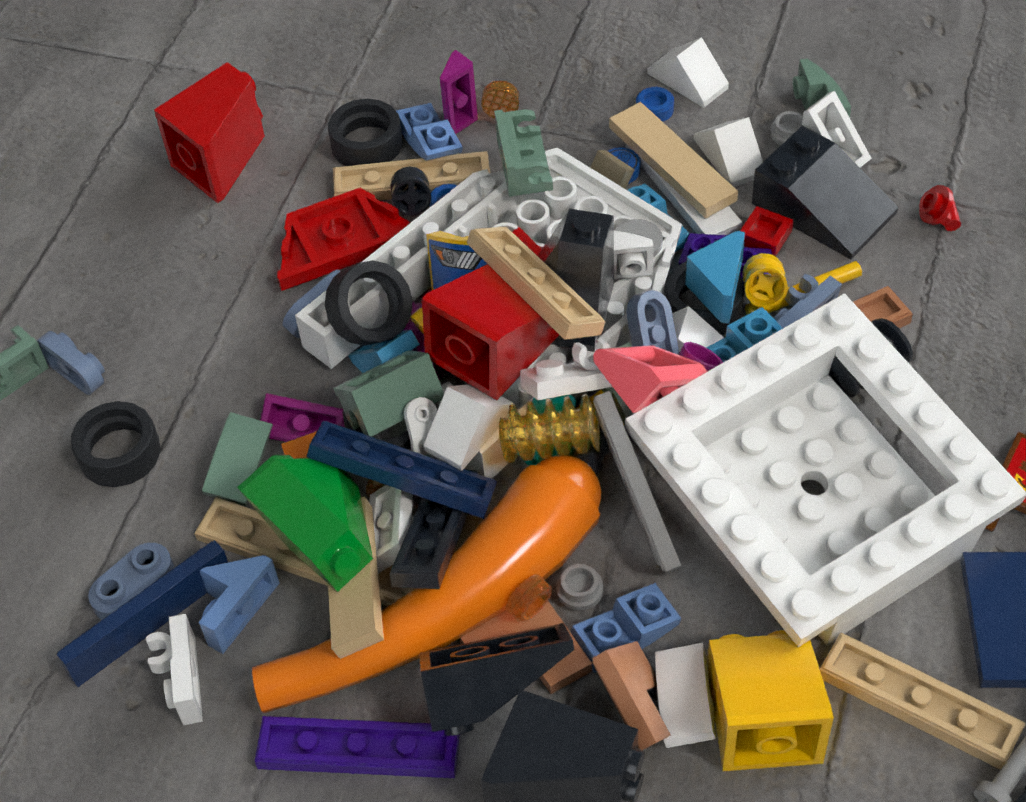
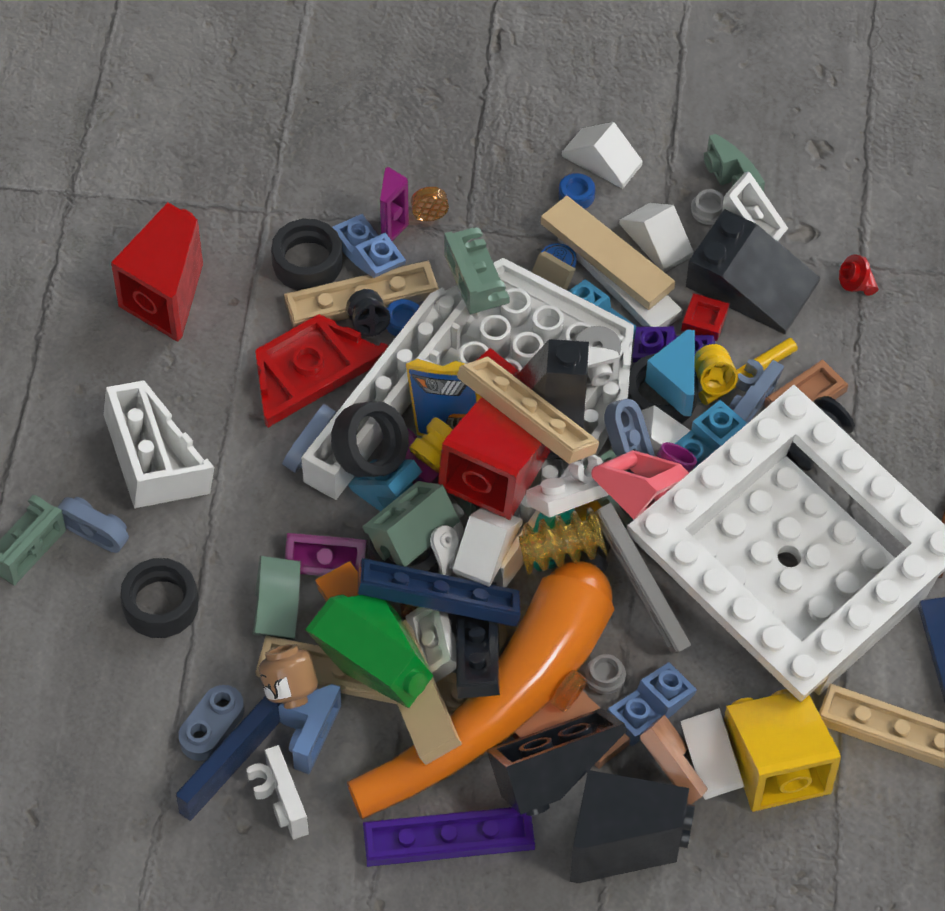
camera: 15 degrees left, 5 degrees up
none -> white wedge [103,380,214,508]
none -> medium nougat head [258,644,318,709]

